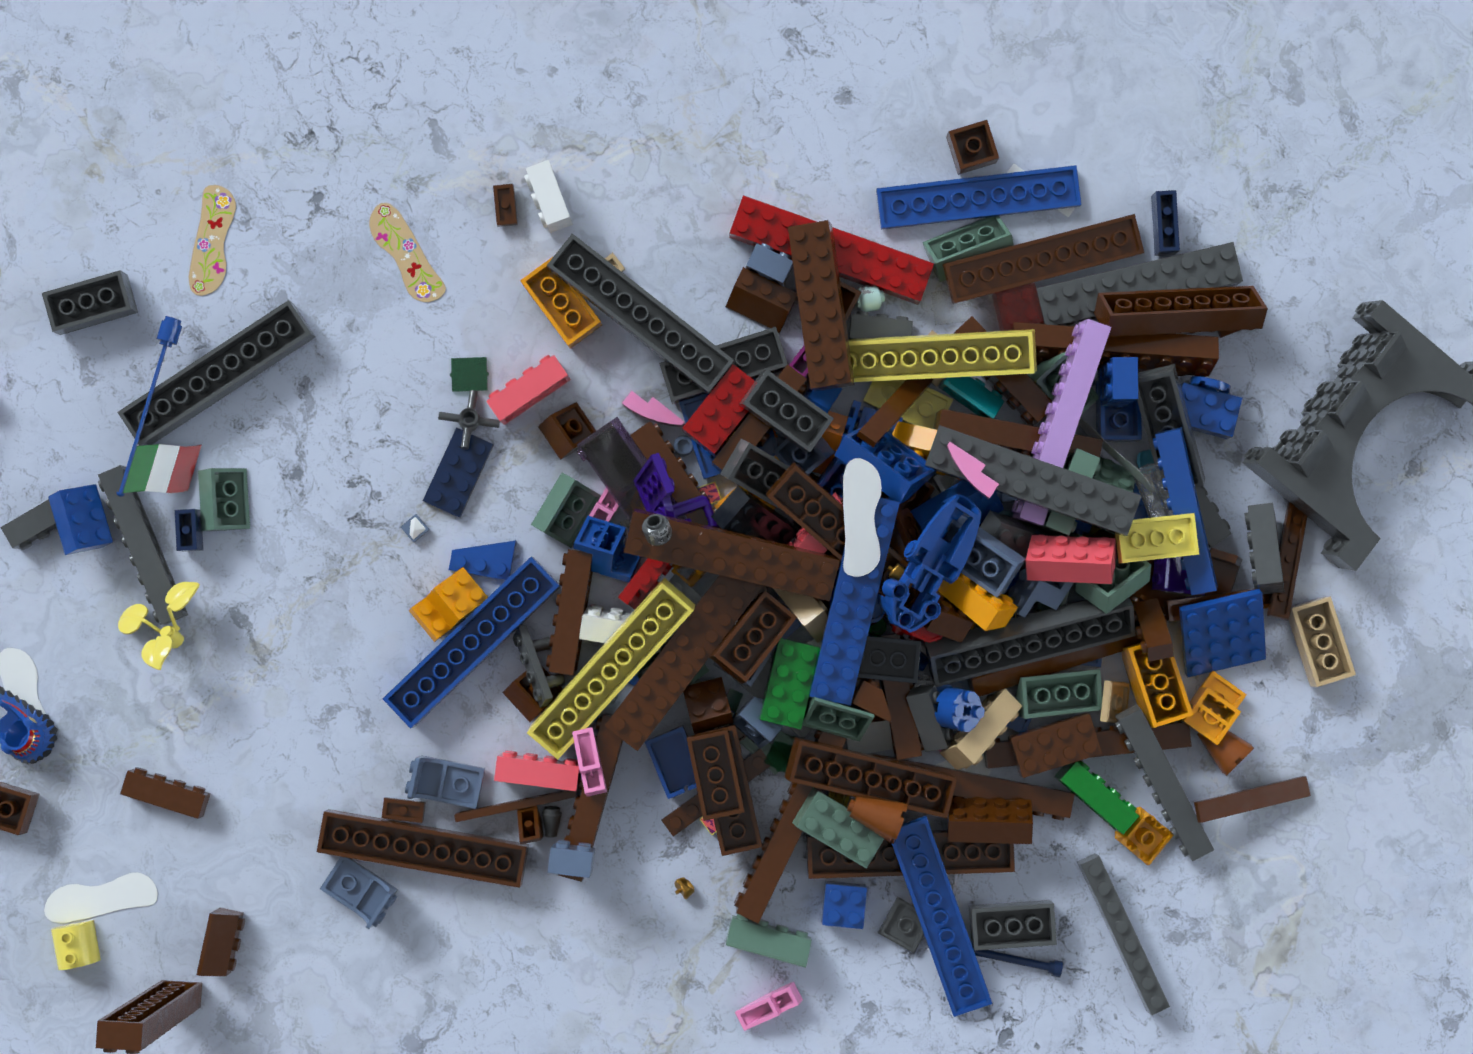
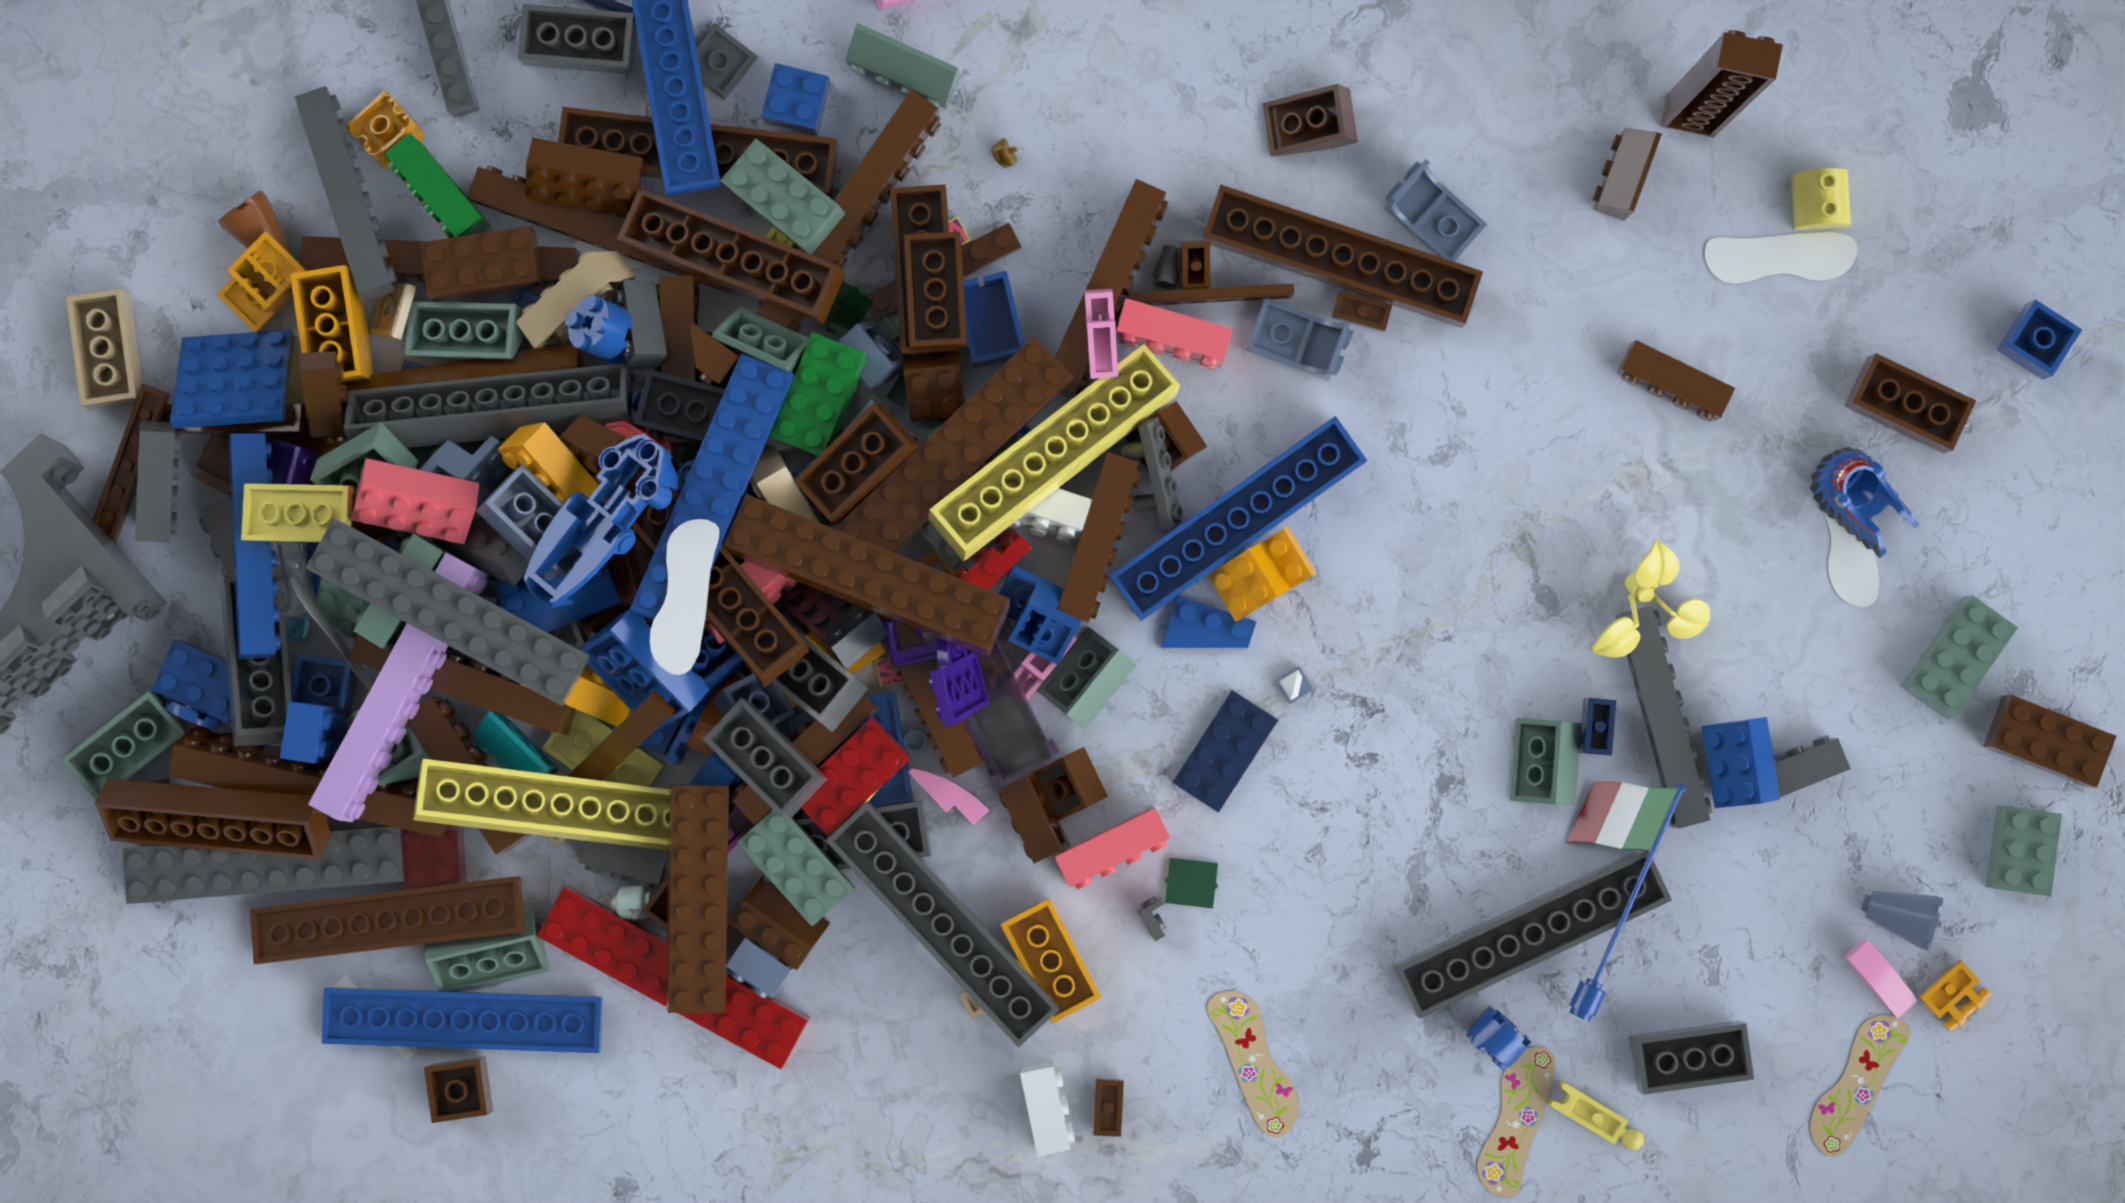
camera: 165 degrees left, 0 degrees up
dark grey bar [438,390,500,450] -> none
sand blue brick [547,840,595,878] -> none
dark grey head [642,514,672,546] -> none
dark orange cone [847,796,908,844] -> none
pearl gold piece [887,563,904,581] -> none
bright pink slope [947,442,999,499] -> none
dark blue brick [1151,190,1180,256] -> none
reddish brown tile [1194,776,1311,823] -> none
none -> sand green slope [60,685,186,800]
none -> sand green brick [737,810,856,926]
none -> reddish brown brick [998,771,1071,864]
none -> dark grey bracket [1138,896,1166,941]
none -> reddish brown slope [1262,83,1358,157]
none -> blue brick [1466,1005,1532,1071]
none -> light yellow plate [1547,1080,1644,1151]

